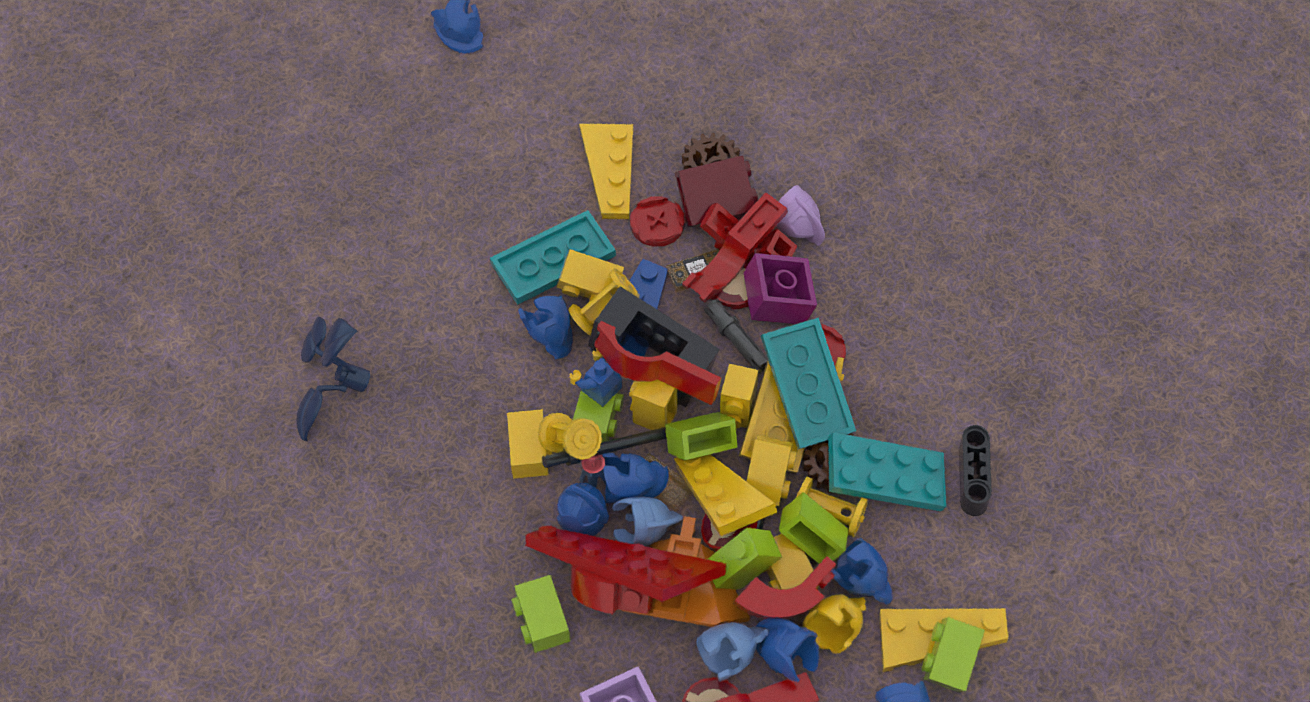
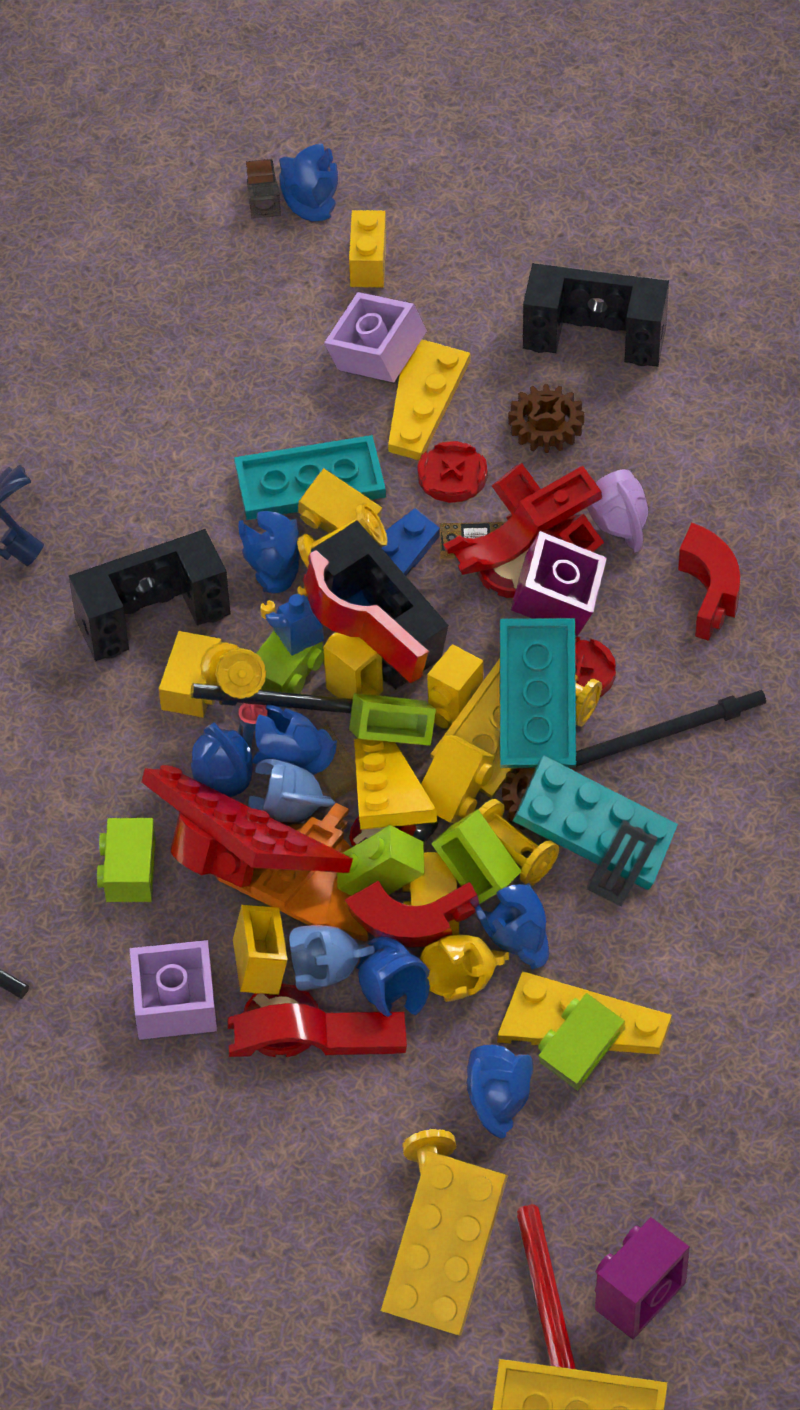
camera: 20 degrees right, 5 degrees down
dark red brick [674,155,758,226] -> none
dark grey pin [704,299,768,373] -> none
black beam [959,425,992,516] -> none
none -> black plate [69,529,231,662]
none -> yellow piece [233,905,288,995]
none -> clear smoke leg [245,158,281,219]
none -> lavender brick [324,292,427,383]
none -> yellow piece [349,210,386,288]
none -> black plate [523,263,669,367]
none -> black bar [570,690,766,769]
none -> black tile [587,820,657,906]
none -> red arch [678,522,740,641]

